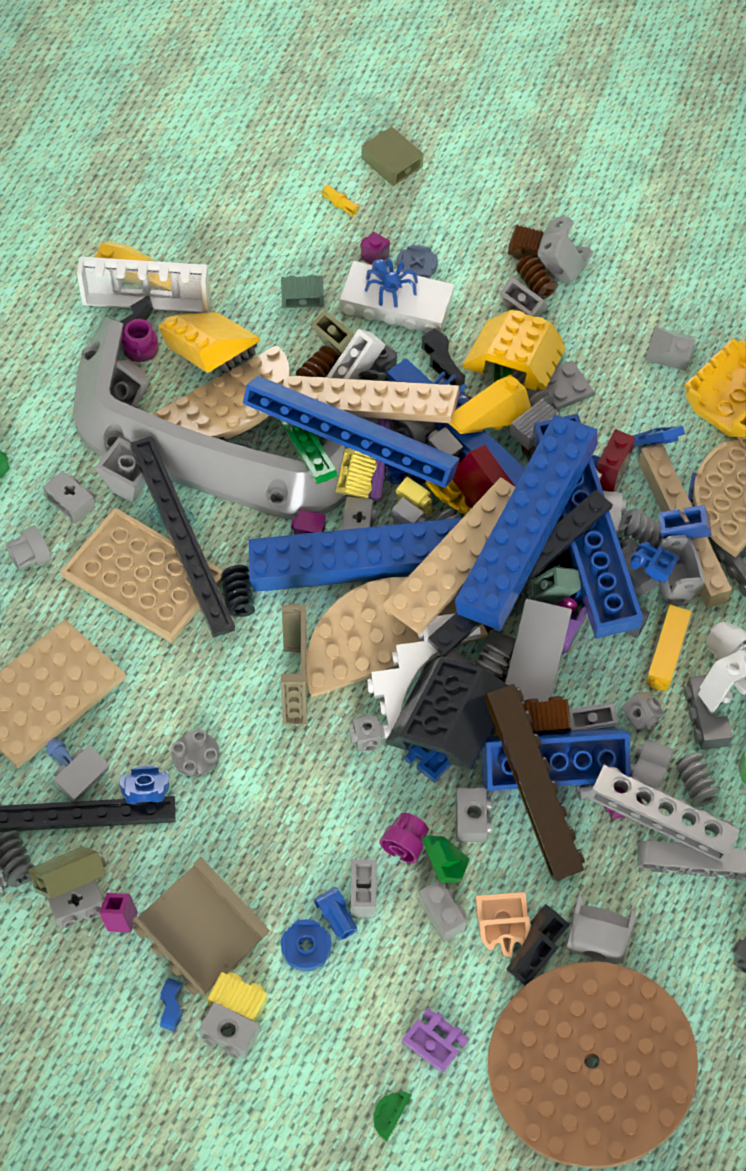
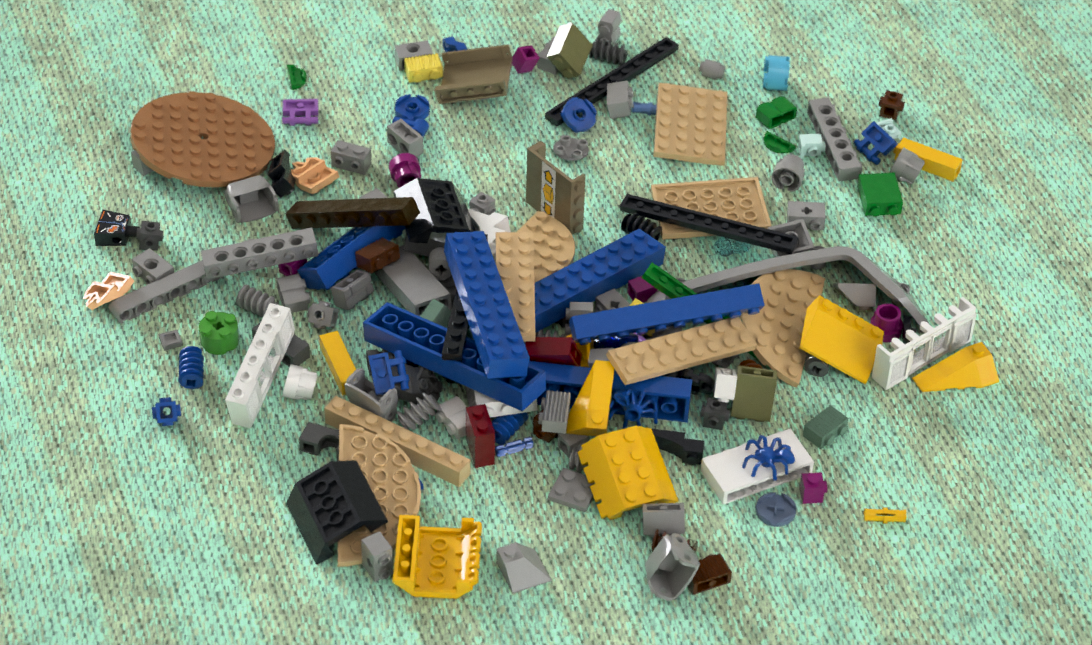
camera: 140 degrees right, 15 degrees down
olive brick [361,126,424,186] -> none
green plate [422,835,470,883] -> none
blue wing [632,426,685,446] -> none
blue piece [659,505,712,539] -> none

